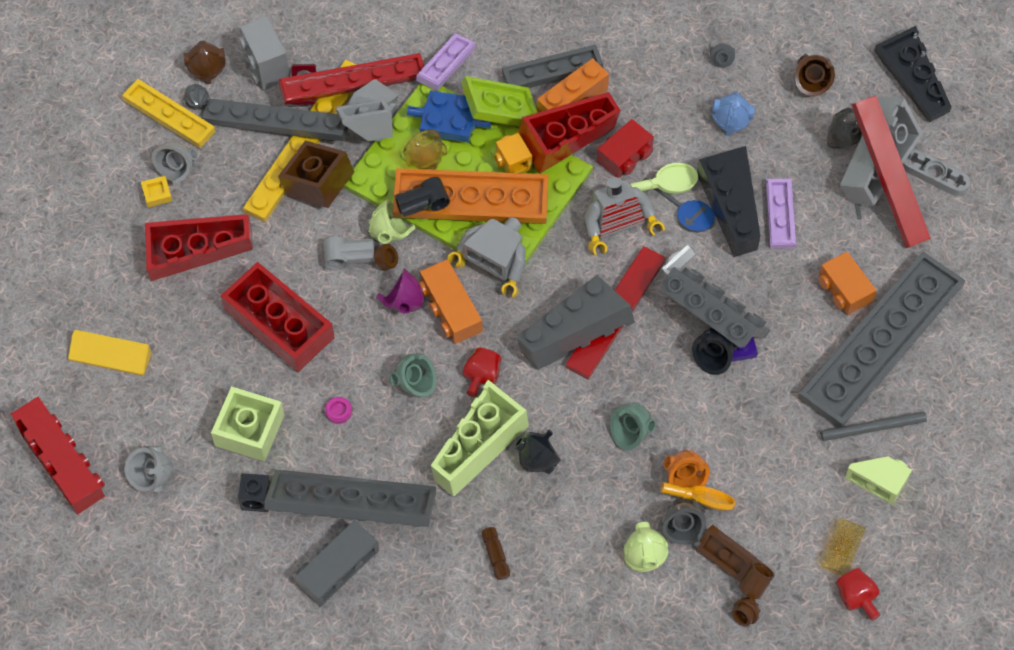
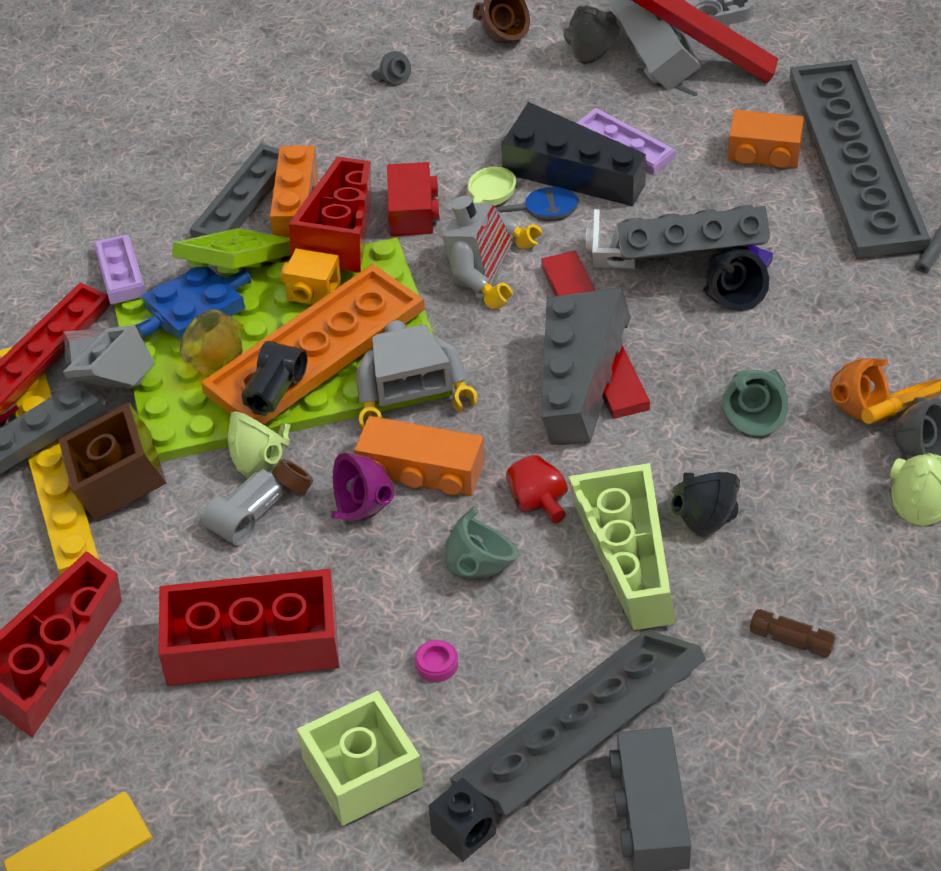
camera: 45 degrees left, 15 degrees down
medium blue helmet [711,92,755,136] -> none

